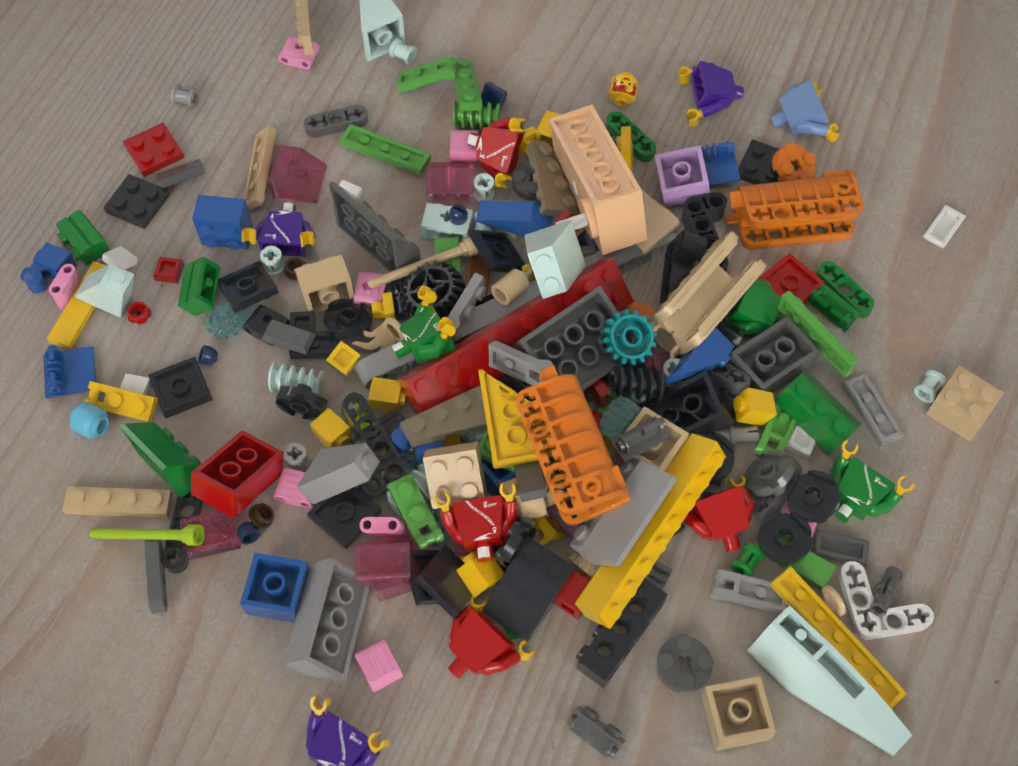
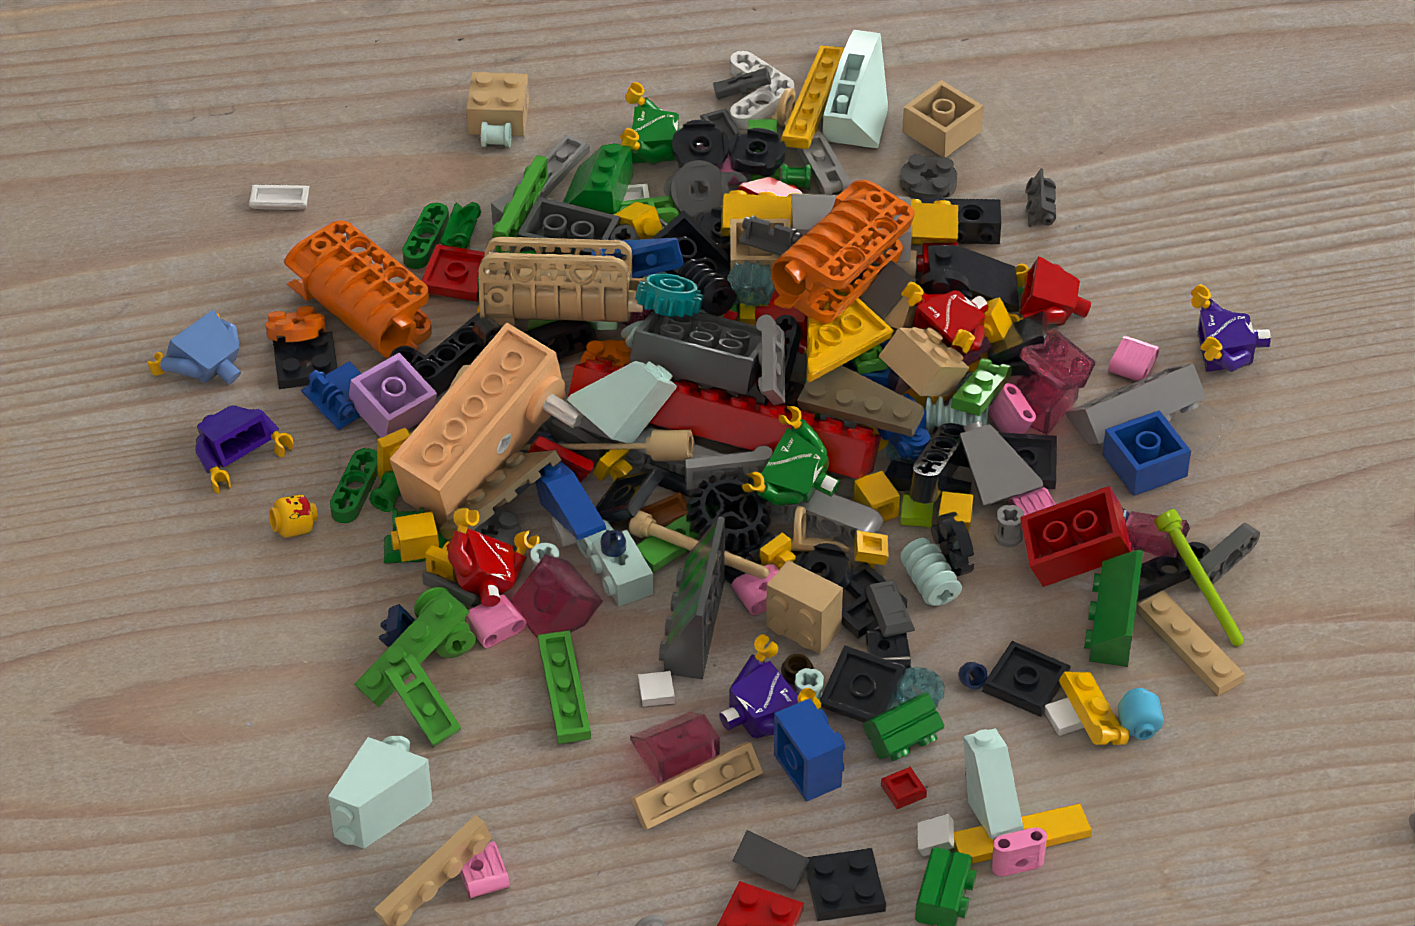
camera: 125 degrees left, 15 degrees down
blue brick [20,242,77,293] -> none
blue hinge [43,345,96,398] -> none
dark grey beam [304,105,369,137] -> none

